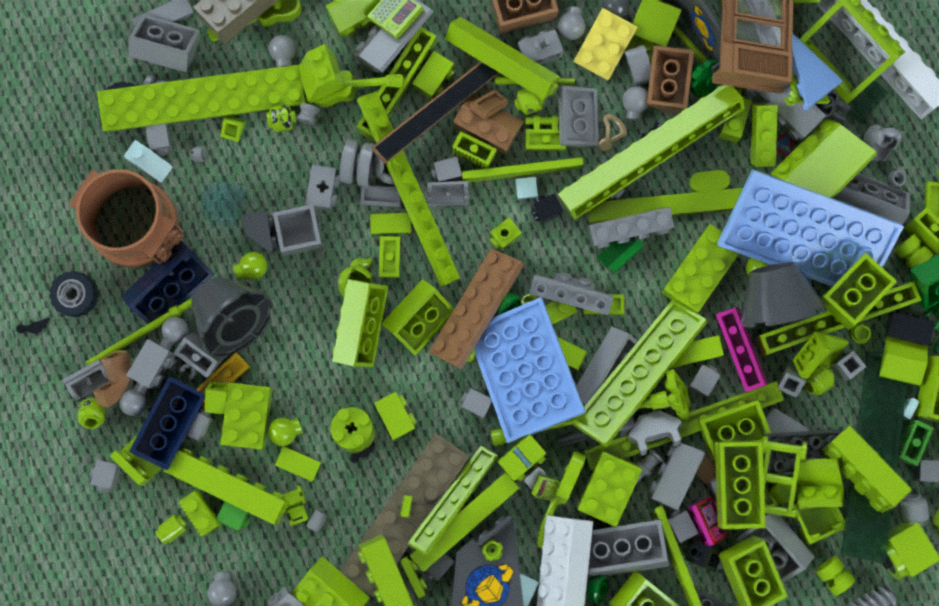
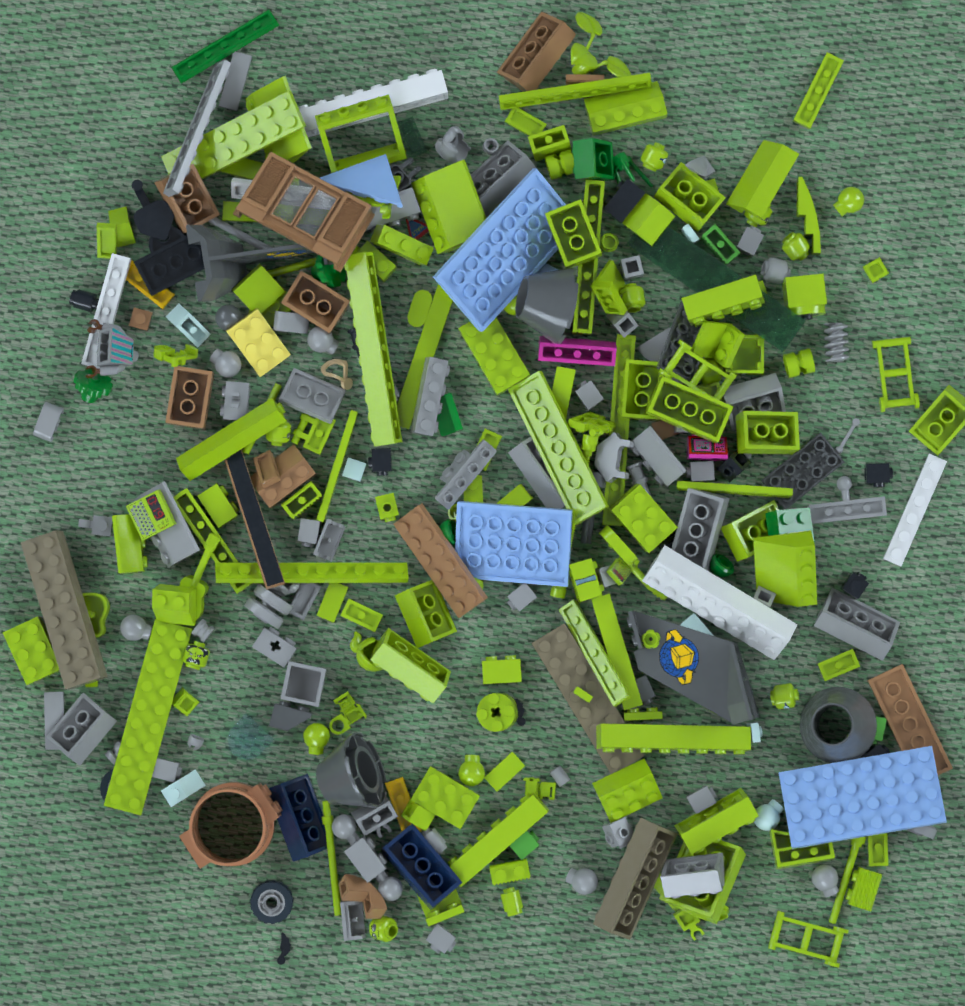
camera: 65 degrees left, 5 degrees up
none -> lime piece [329,691,367,735]

